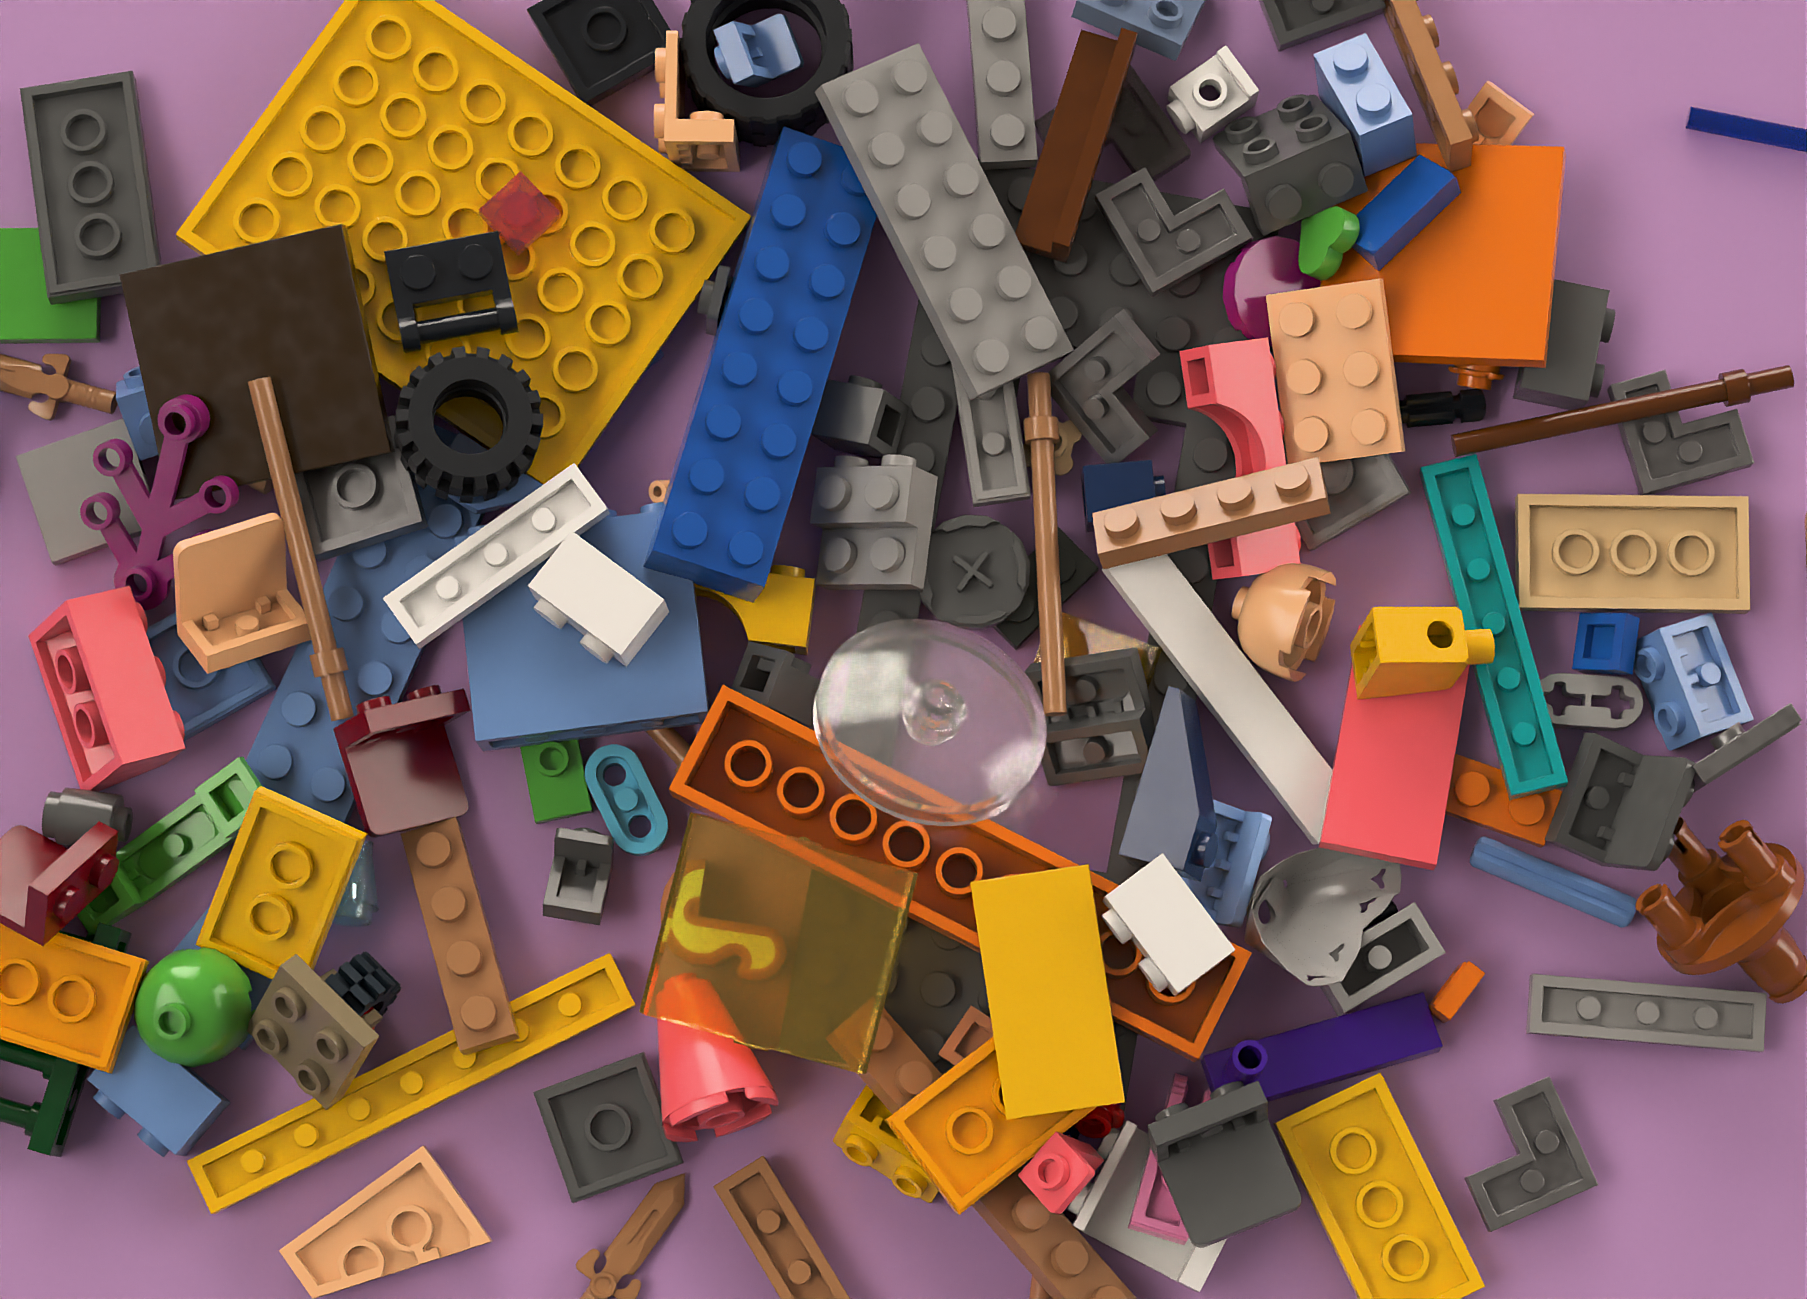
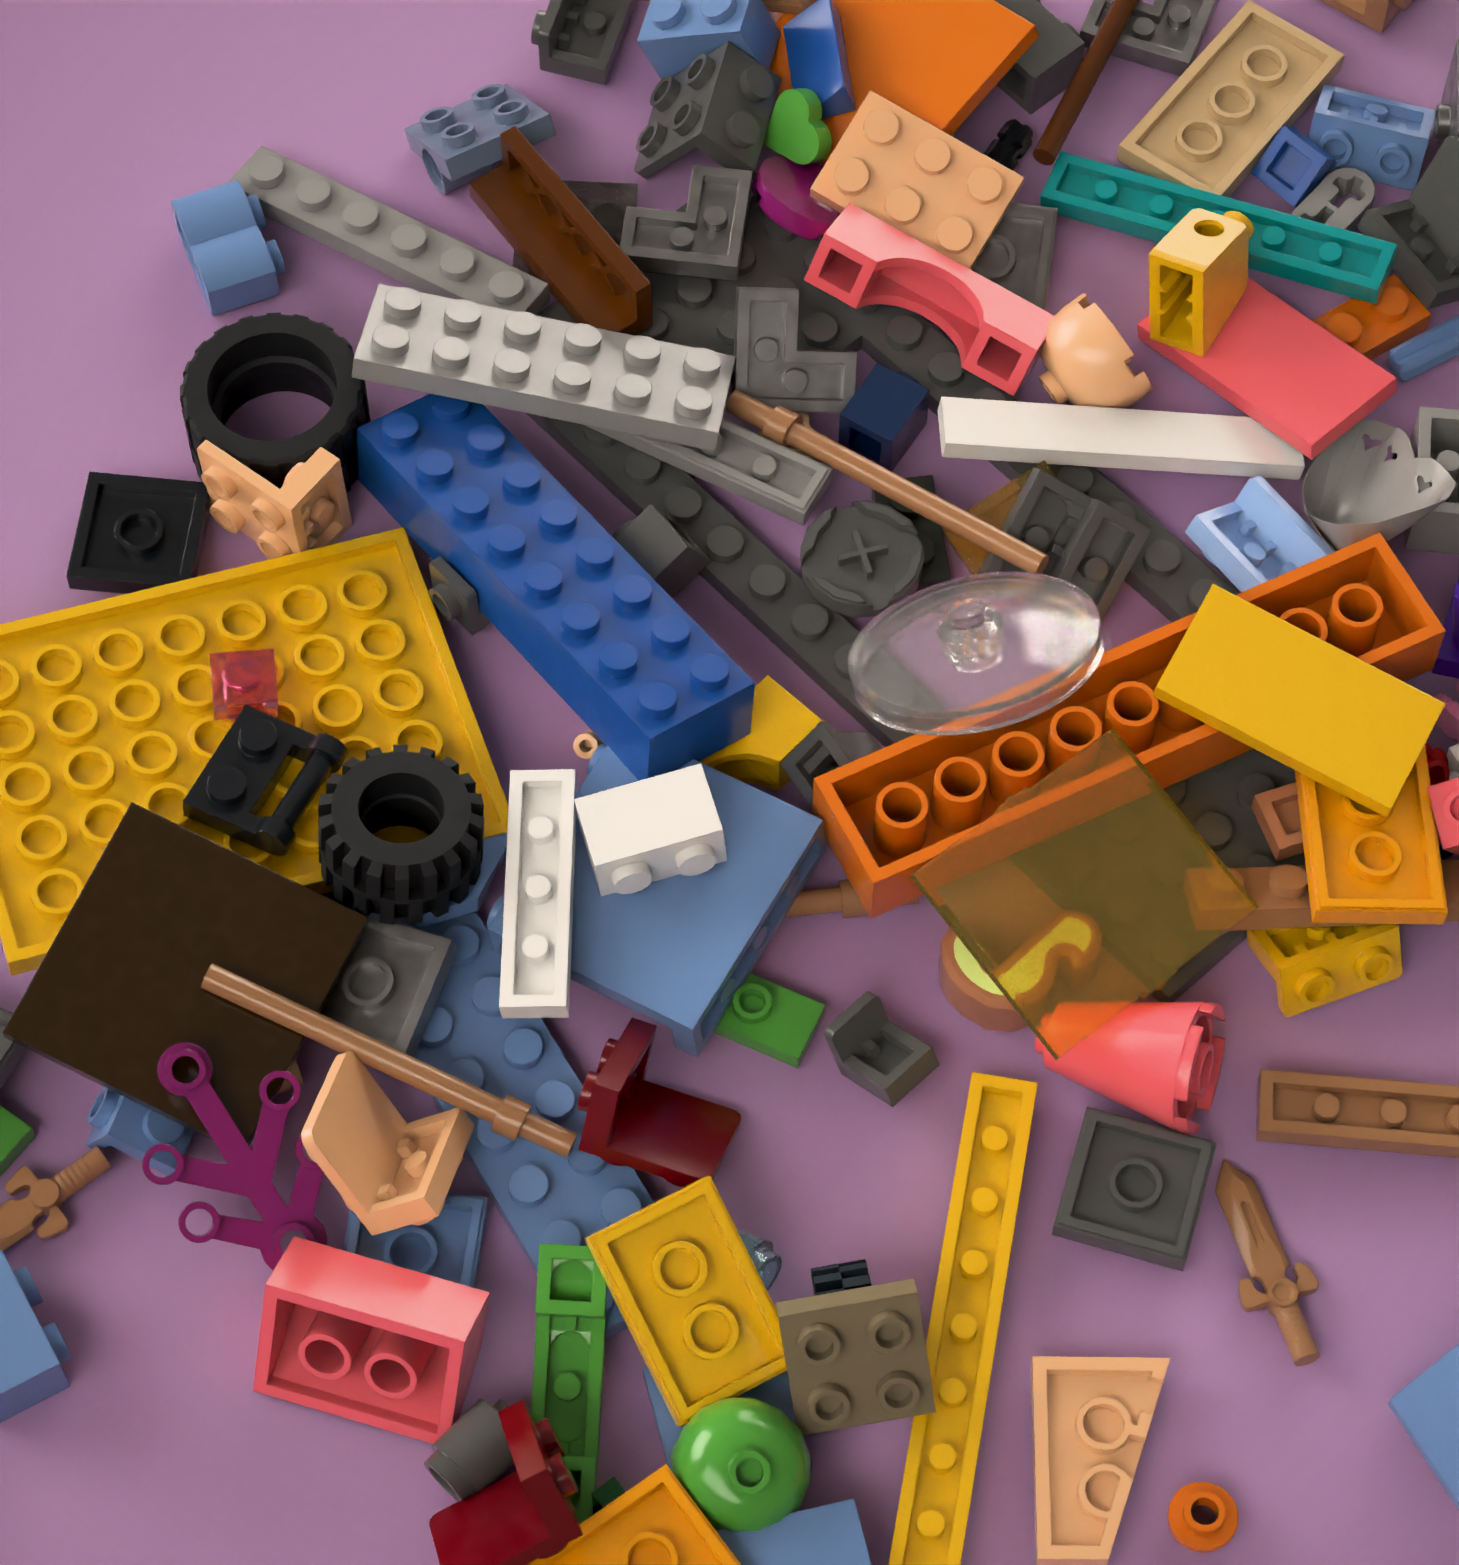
camera: 55 degrees left, 20 degrees down
light grey tile [16,418,151,566] -> none
medium nougat plate [400,816,520,1056] -> none
medium azure plate [585,744,669,856] -> none
medium blue bracket [713,14,804,88] -> none
light grey plate [810,454,938,590] -> none
plate [1092,457,1331,570] -> none
white brick [1101,853,1236,997] -> none
slope [1119,686,1218,882] -> none
white brick [1166,45,1259,143] -> none
orange plate [1448,365,1505,390] -> none

